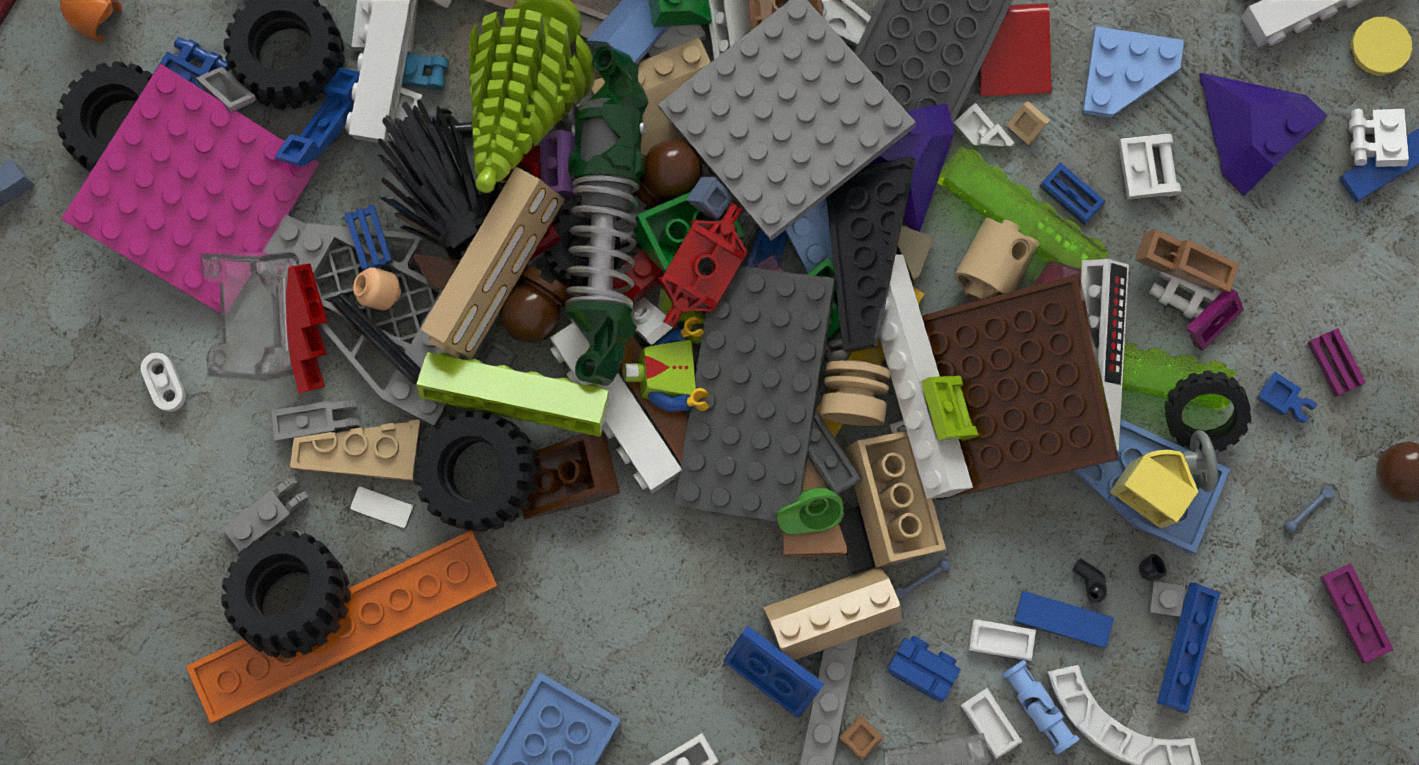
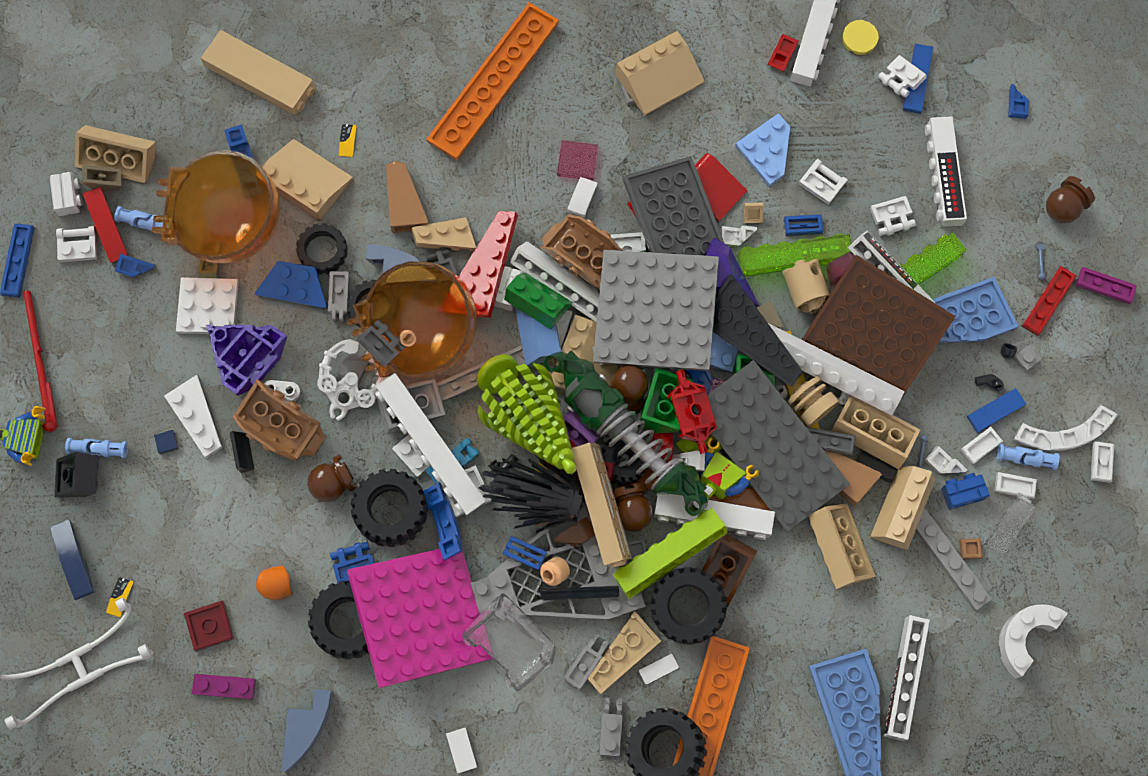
camera: 50 degrees left, 5 degrees down
white plate [141,353,186,412] -> none
light grey slope [196,66,256,112] -> none
red slope [286,263,328,394] -> none
sand blue slope [687,177,733,221] -> none
blue tile [723,626,824,718] -> none
bright green cap [776,488,844,535] -> none
lime plate [921,376,979,441] -> none
light yellow piece [1110,430,1218,529] -> none
medium nougat slope [1135,229,1240,293] -> none
blue tile [1157,583,1220,713] -> none
black tyre [1164,370,1251,452] -> none
magenta tile [1186,288,1244,351] -> none
dark purple wedge [1199,73,1328,196] -> none
blue plate [1256,372,1317,423] -> none
magenta tile [1307,328,1366,397] -> none
none -> white tile [446,728,477,774]
none -> tan slope [808,504,876,589]
none -> white slope [924,446,967,474]
none -> white brick [925,117,967,227]
none -> red tile [1022,266,1077,336]

